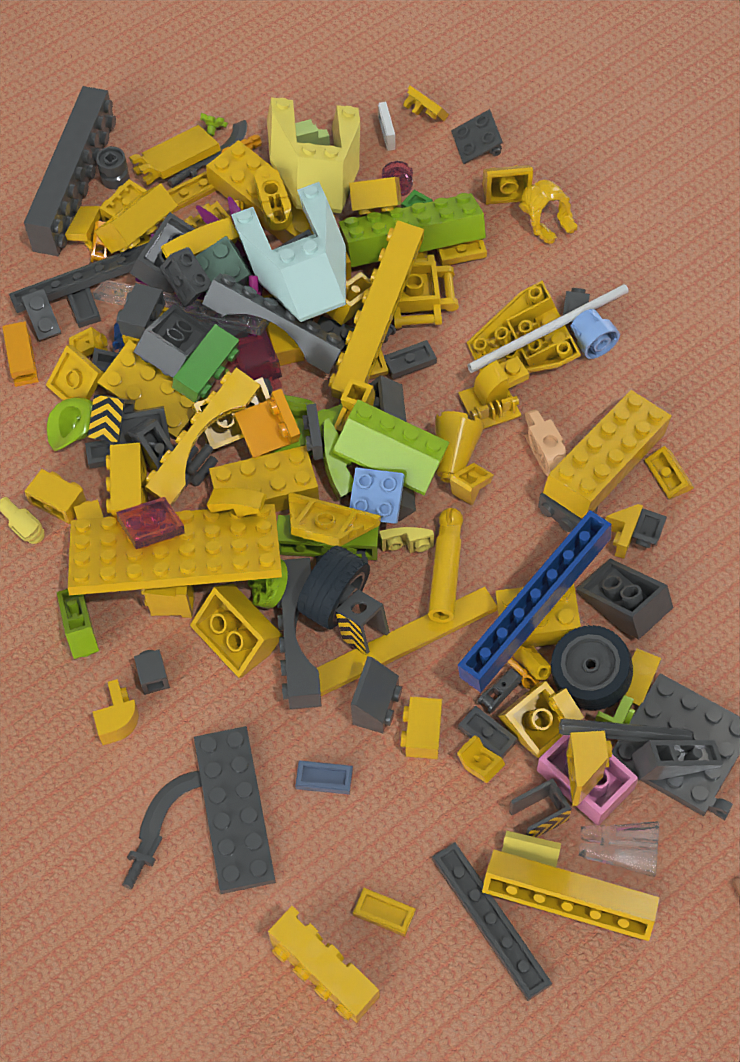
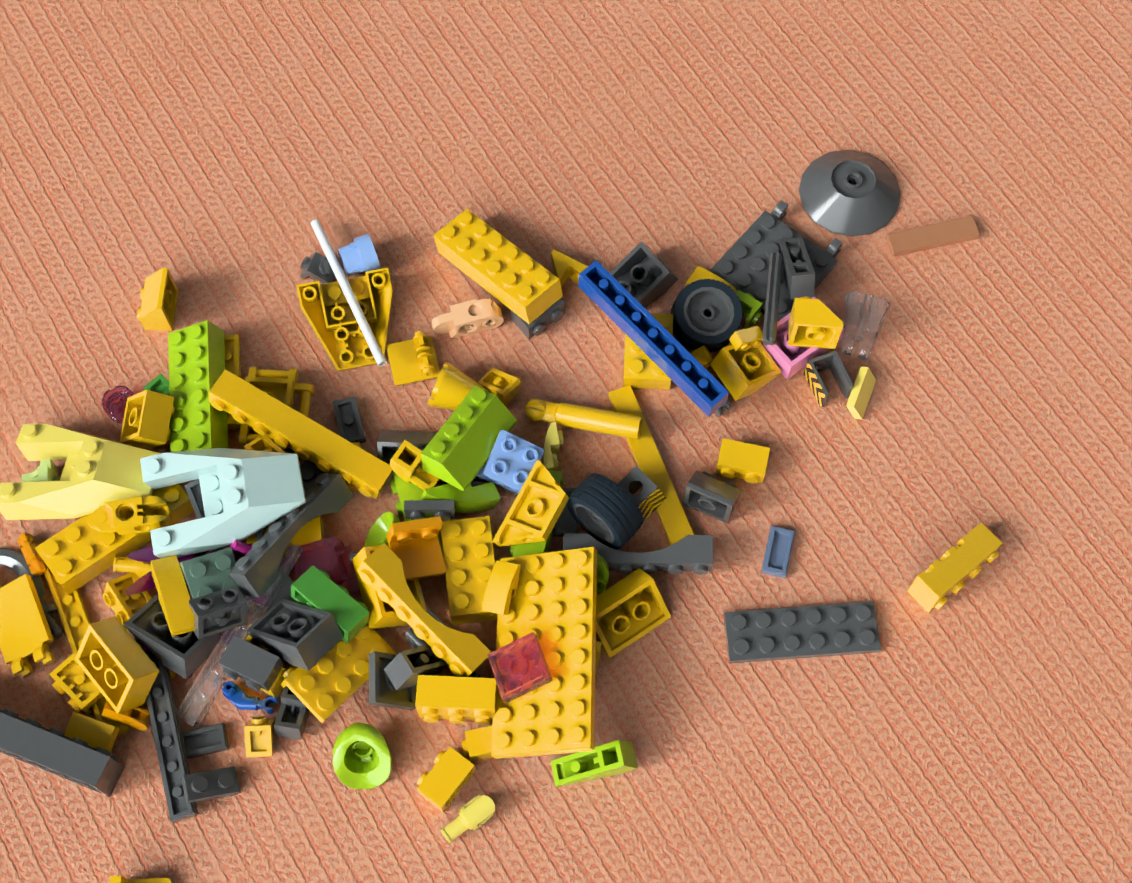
camera: 85 degrees left, 5 degrees up
light orange piece [2,321,39,387] -> none
yellow plate [46,345,104,401] -> none
dark grey bracket [85,440,120,469] -> none
piece [88,395,135,442] -> none
yellow brick [93,679,139,745] -> none
dark grey wheel [96,146,130,190] -> none
dark grey sword [122,771,202,889] -> none
dark grey brick [134,649,170,695] -> none
yellow tile [353,888,416,937] -> none
white tile [378,102,395,151] -> none
yellow plate [403,85,449,121] -> none
dark grey tile [432,842,552,1001] -> none
dark grey hinge [451,109,503,164] -> none
yellow bracket [457,735,505,783] -> none
dark grey plate [458,706,518,759] -> none
yellow brick [474,356,529,406] -> none
yellow brick [482,849,660,941] -> none
yellow hair [519,180,578,244] -> none
dark grey bracket [632,508,667,548] -> none
yellow slope [644,445,694,499] -> none

